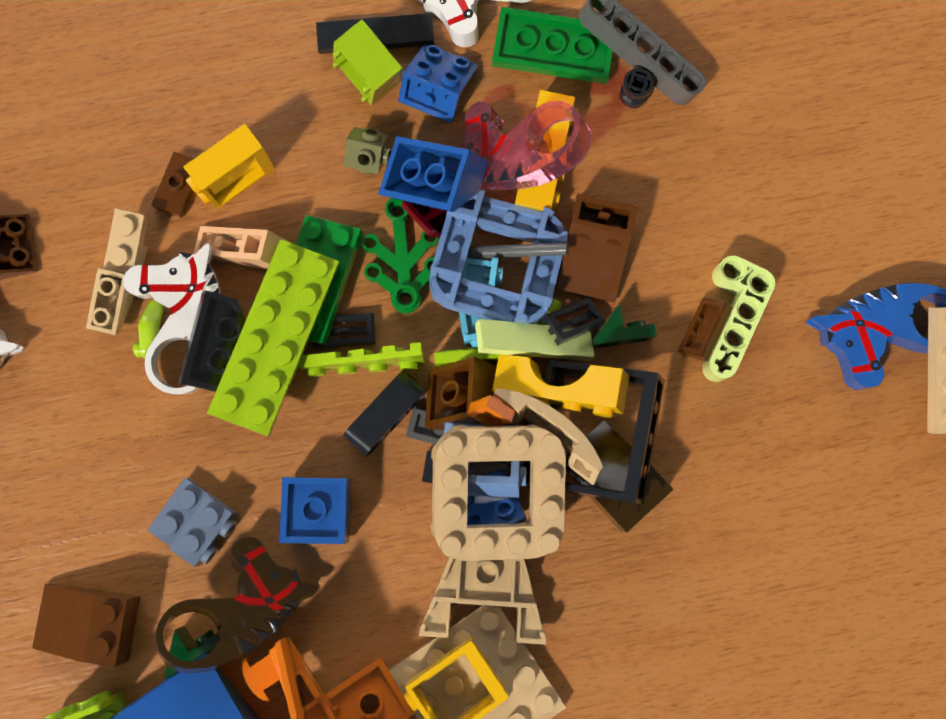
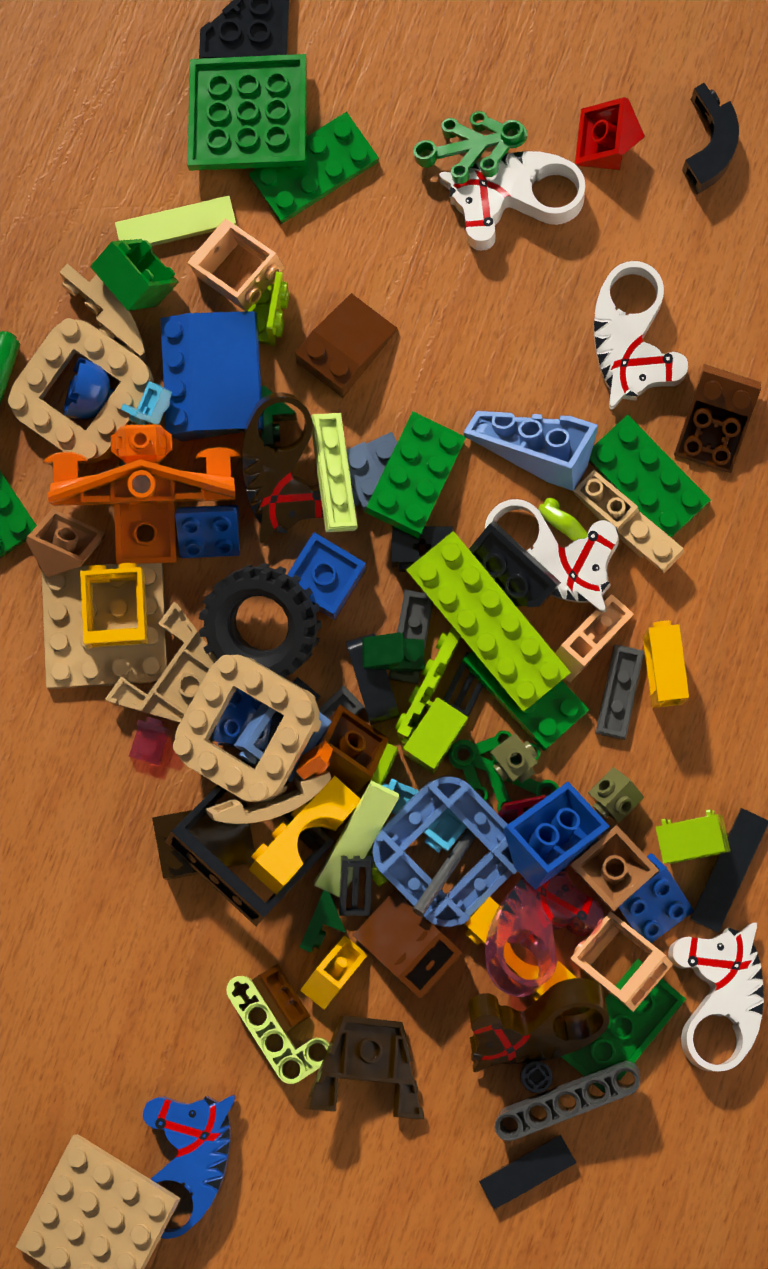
camera: 125 degrees right, 0 degrees up
reddish brown plate [151,152,194,218] -> none
none -> clear pink bracket [129,717,170,766]
none -> blue bracket [175,505,240,558]
none -> black tyre [199,563,322,678]
none -> yellow slope [300,935,369,1010]
none -> dark brown wing [305,1016,424,1119]
none -> yellowish green tile [311,413,358,532]
none -> dark green slope [362,632,425,672]
none -> green plate [364,411,466,539]
none -> dark grey tile [388,590,433,685]
none -> black brick [392,526,453,572]
none -> lime container [401,697,468,774]
none -> medium blue wedge [463,411,598,491]
none -> dark brown animal [468,978,610,1072]
none -> black tile [479,1134,576,1210]
none -> olive brick [489,733,538,784]
none -> medium nougat slope [571,825,659,912]
none -> light nougat window [571,911,673,1012]
none -> green plate [589,415,711,538]
none -> dark grey tile [595,644,644,740]

